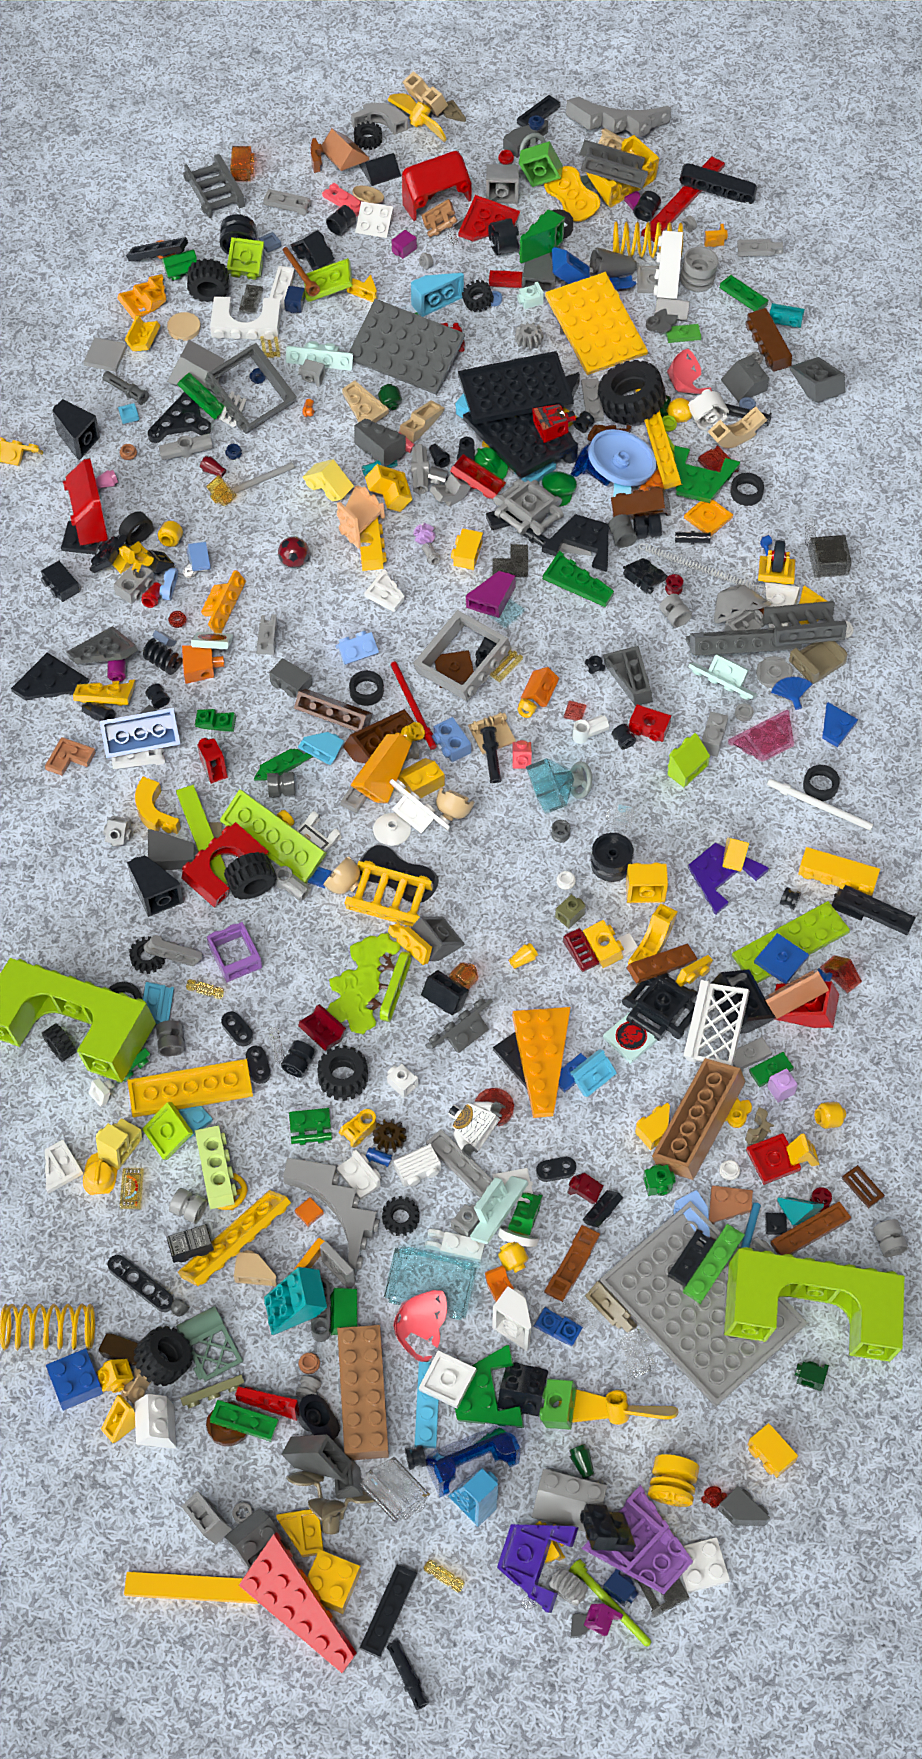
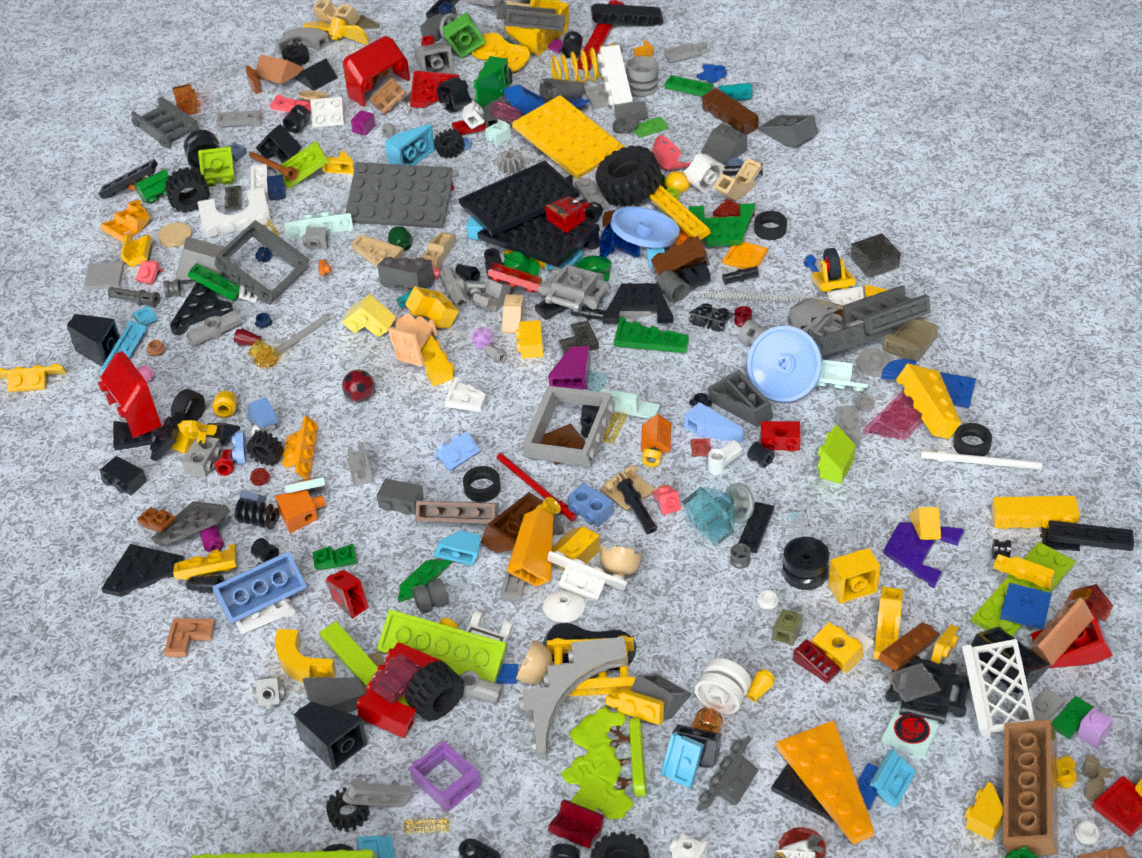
camera: 15 degrees left, 15 degrees down
none -> medium azure plate [101,320,147,373]
none -> coral bracket [135,260,164,285]
none -> dark orange slope [137,507,176,532]
none -> dark grey wheel [164,279,181,298]
none -> black tyre [246,431,284,466]
none -> clear pink brick [372,654,421,704]
none -> white brick [462,102,485,129]
none -> clear pink plate [490,102,521,124]
none -> slope [502,294,525,334]
none -> light grey arch [519,637,627,760]
none -> light aqua bracket [600,388,660,419]
none -> medium azure plate [660,732,704,788]
none -> light blue slope [684,402,744,443]
none -> white wheel [695,658,751,714]
none -> blue plate [696,64,727,82]
none -> black plate [738,502,775,554]
none -> light blue dish [747,326,823,402]
none -> clear piece [887,663,940,702]
none -> yellow wedge [896,363,961,439]
none -> yellow hinge [994,554,1055,589]

